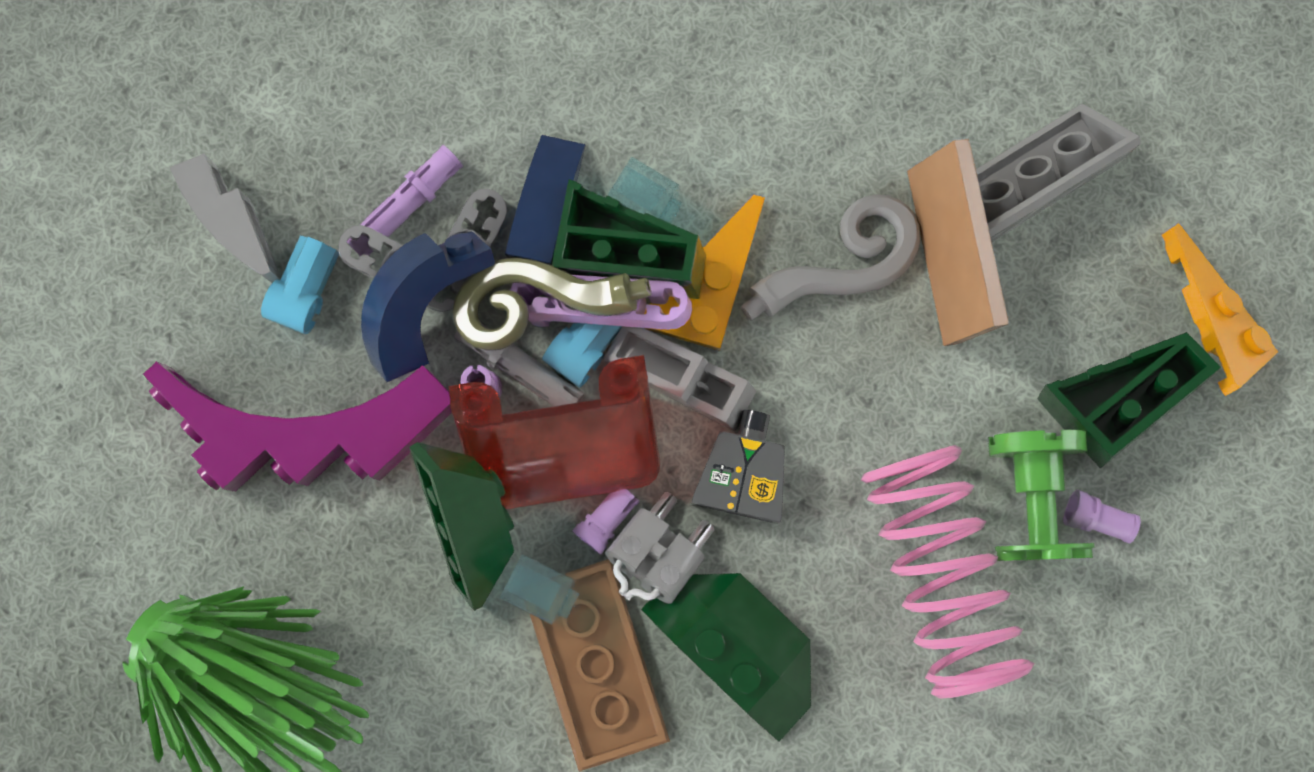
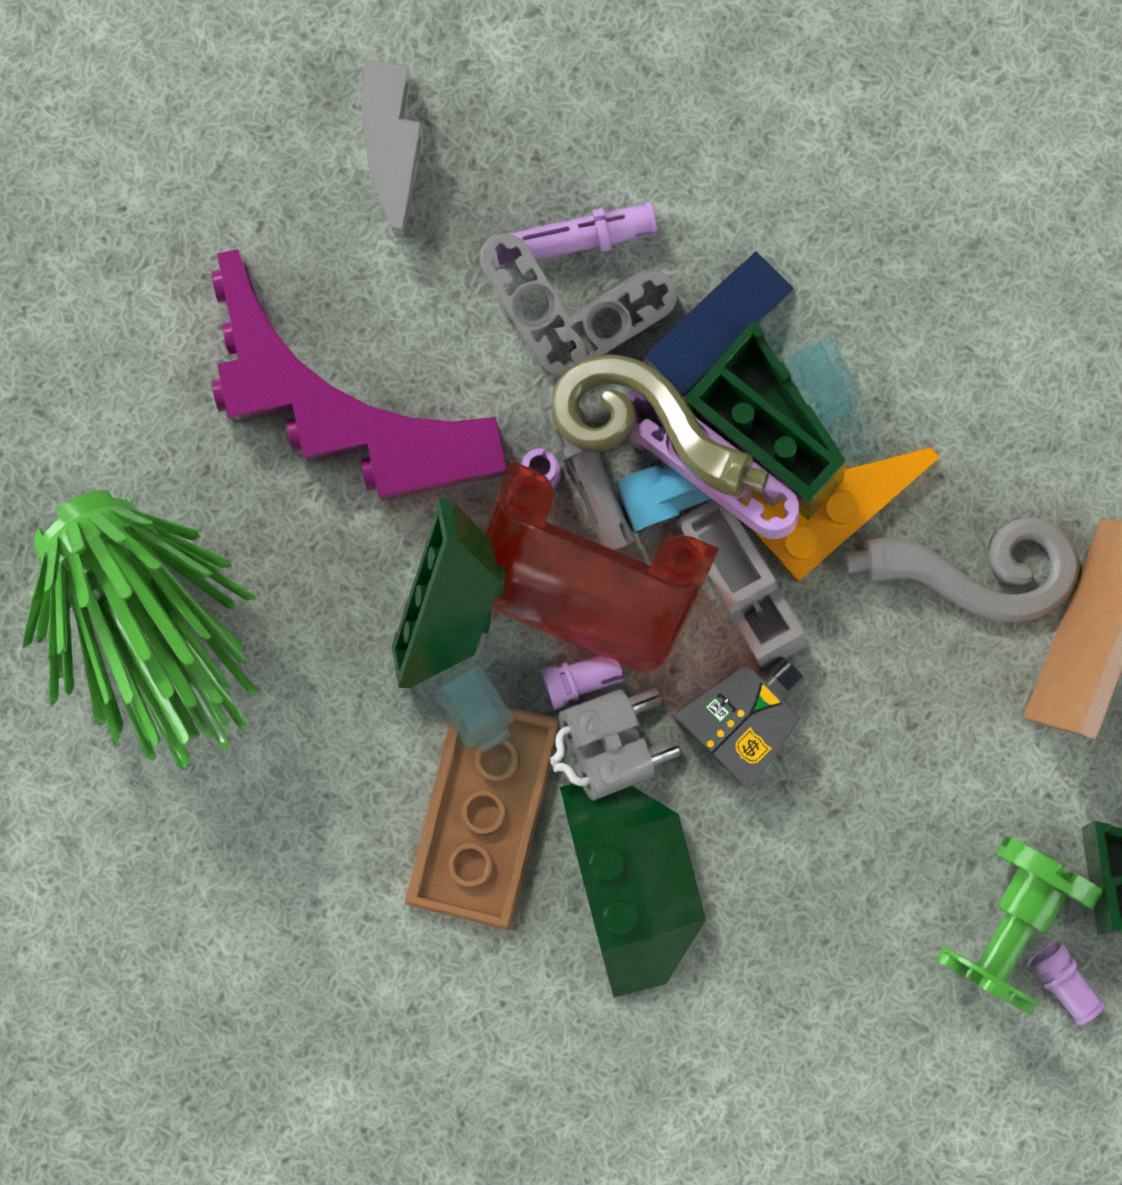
camera: 30 degrees right, 5 degrees up
medium azure piece [261,235,339,334] -> none
dark blue arch [361,231,495,382] -> none
bright pink piece [861,445,1035,699] -> none

